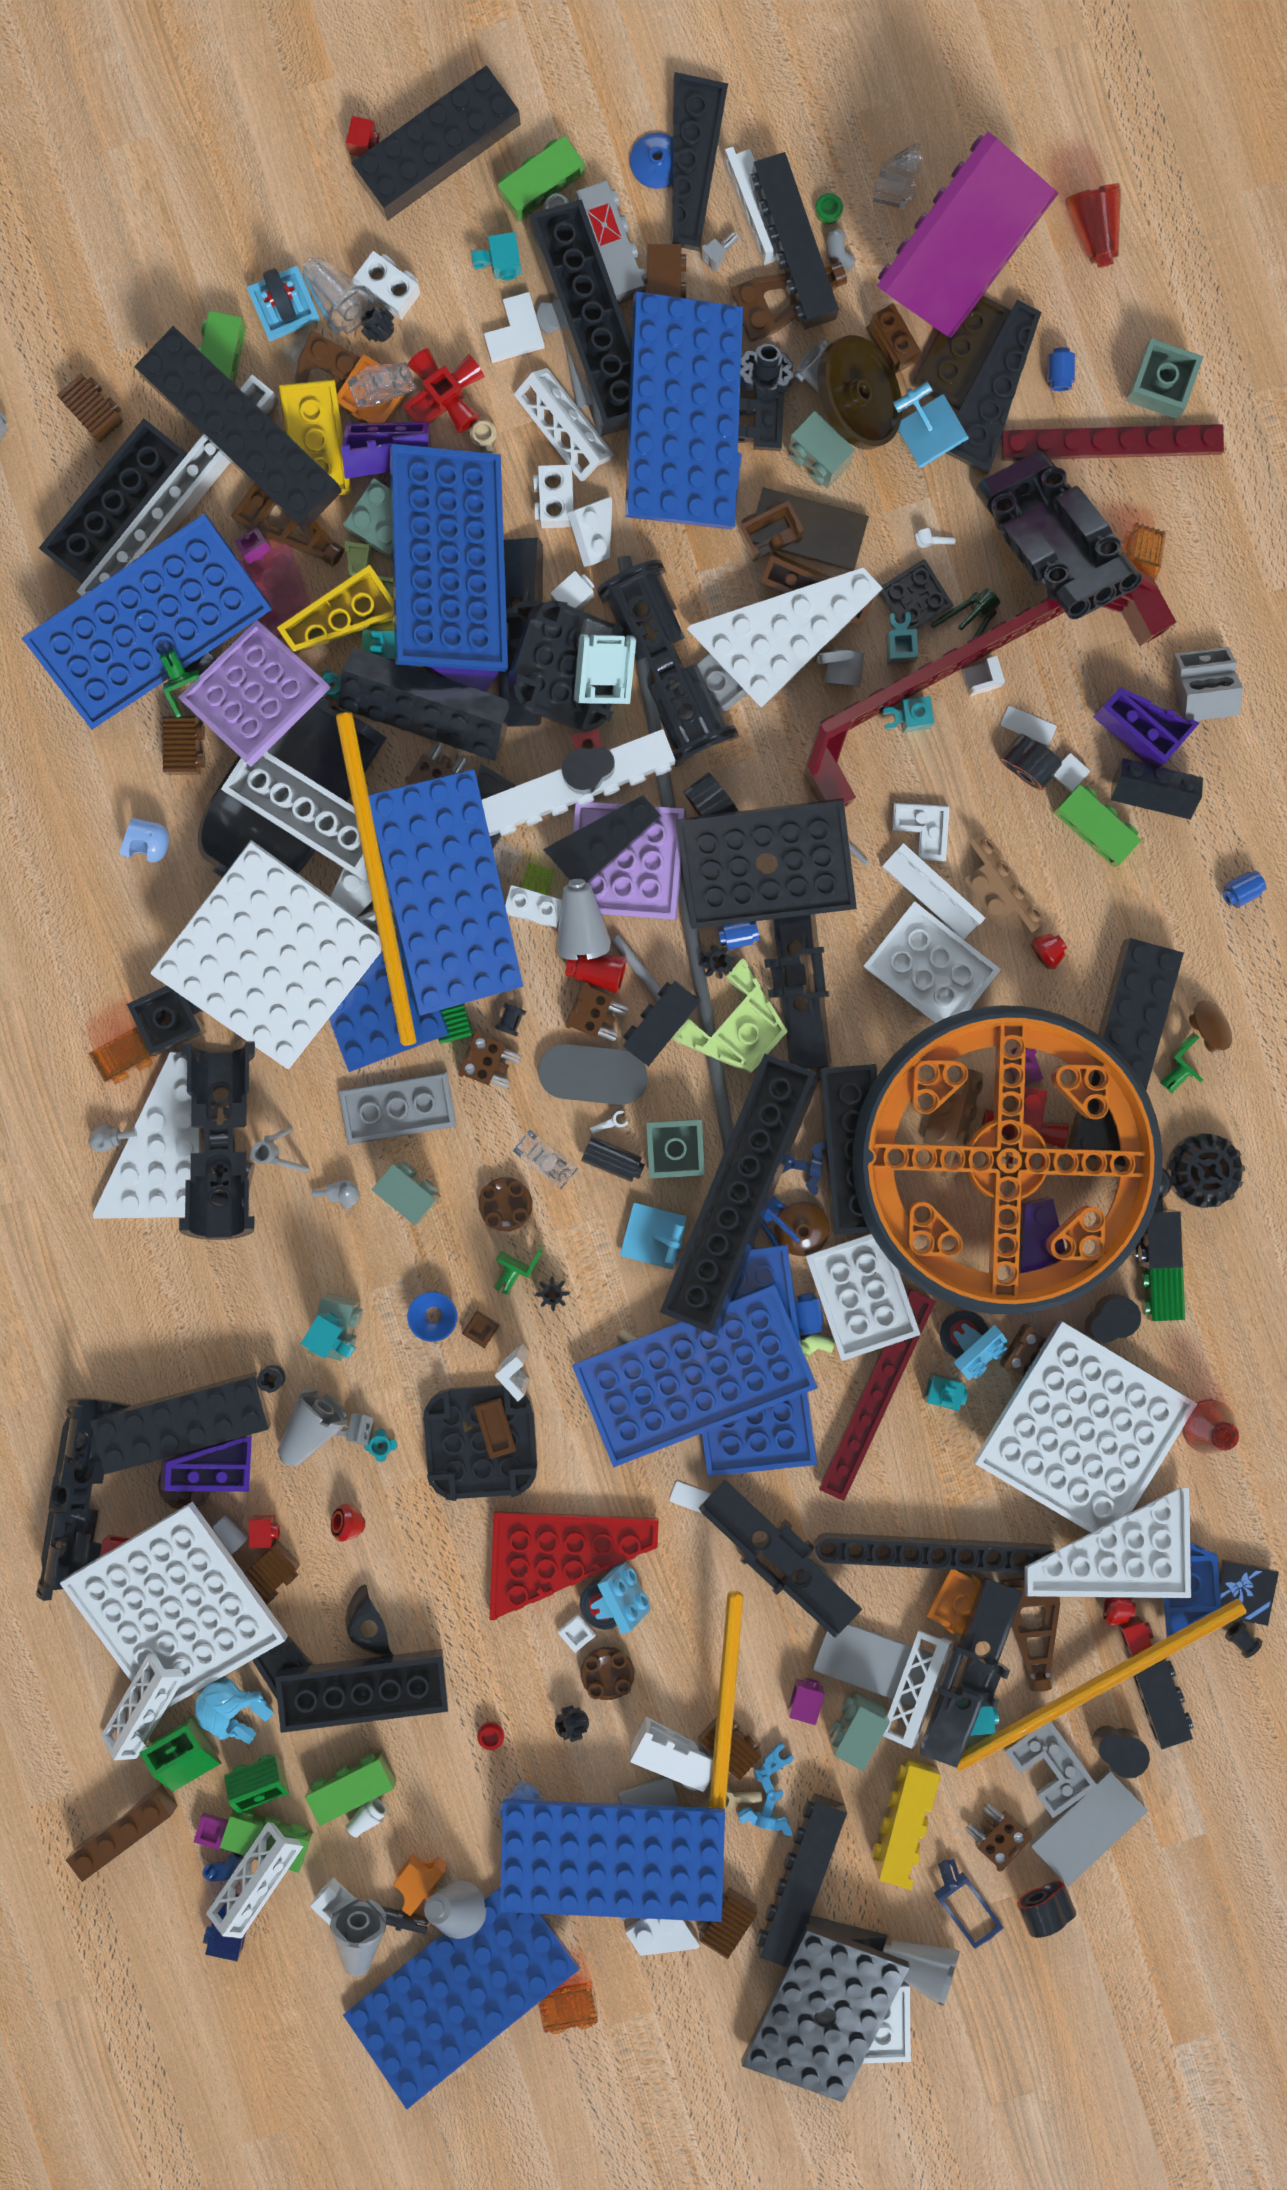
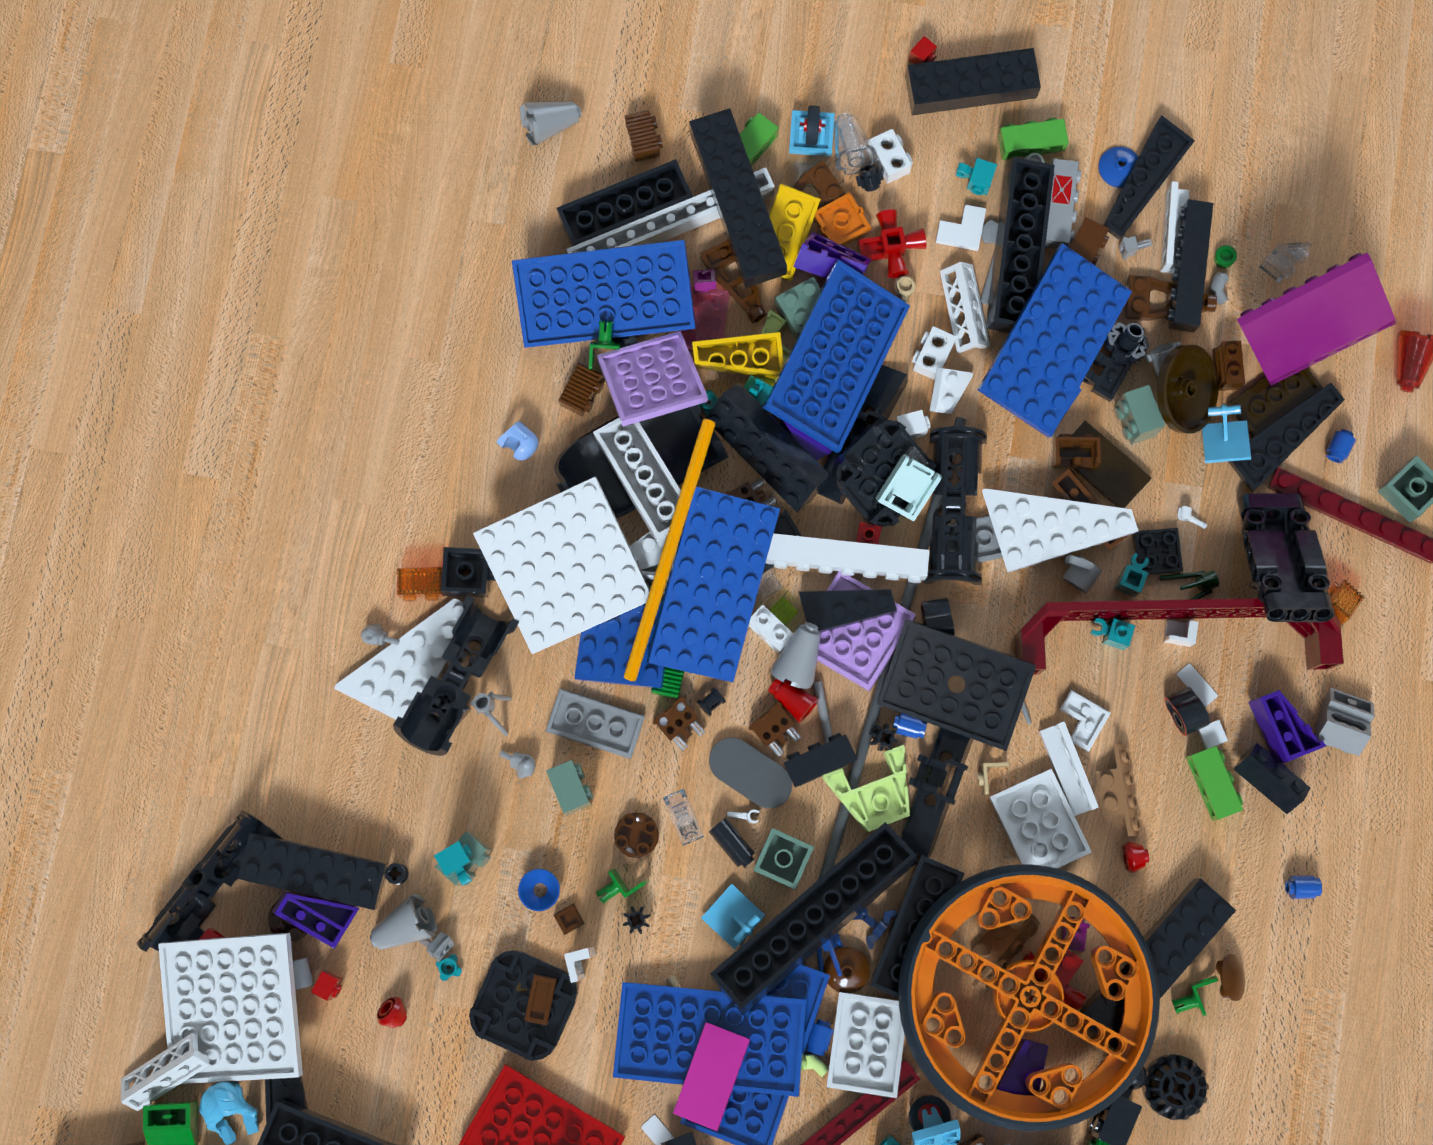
camera: 30 degrees right, 10 degrees down
reddish brown brick [244,1541,301,1605] -> none
black piece [345,1584,394,1656] -> none
clear slope [347,362,417,408] -> none
black piece [562,747,615,795] -> none
none -> dark pink tile [673,1022,751,1131]
none -> tan bracket [977,762,1009,795]

